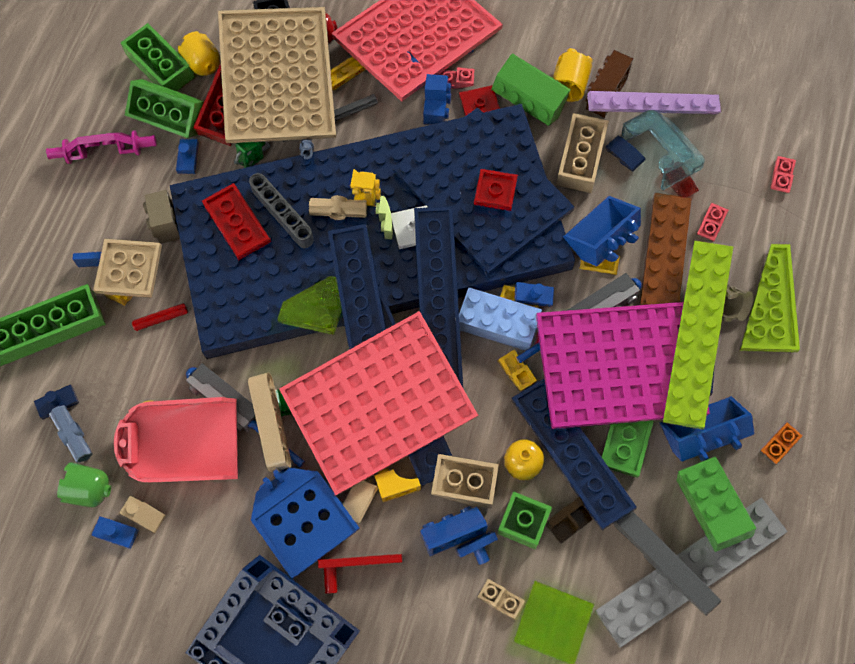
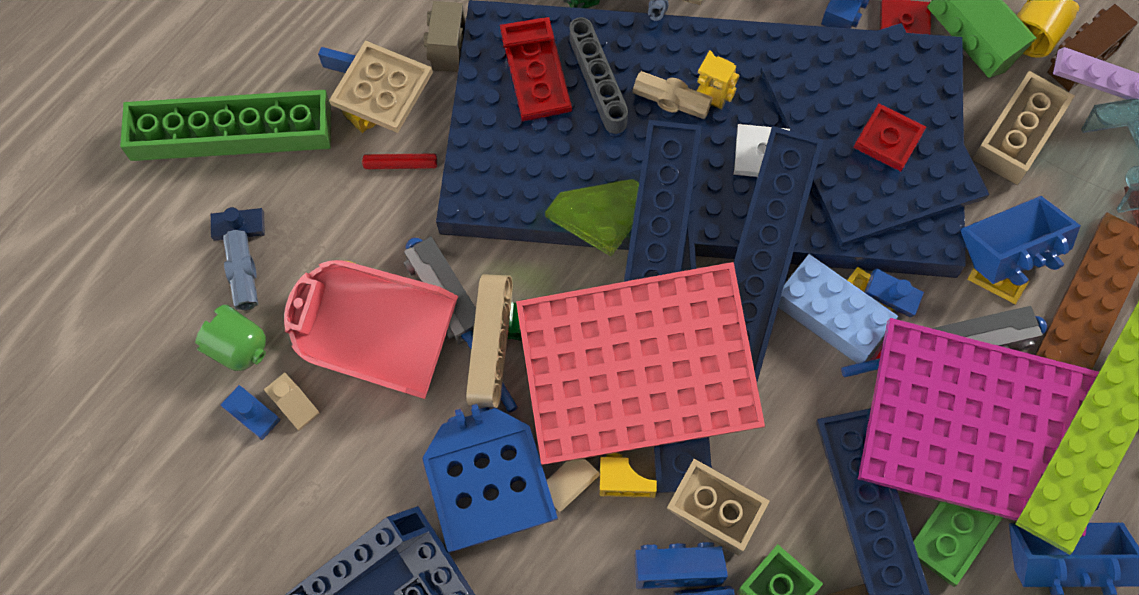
camera: 20 degrees right, 0 degrees up
red piece [318,554,403,594] -> none
yellowish green slope [376,196,393,239] -> none
yellow slope [497,349,537,391] -> none
yellow cylinder [504,439,544,481] -> none
dark blue slope [605,135,646,171] -> none
none -> red tile [500,17,554,48]

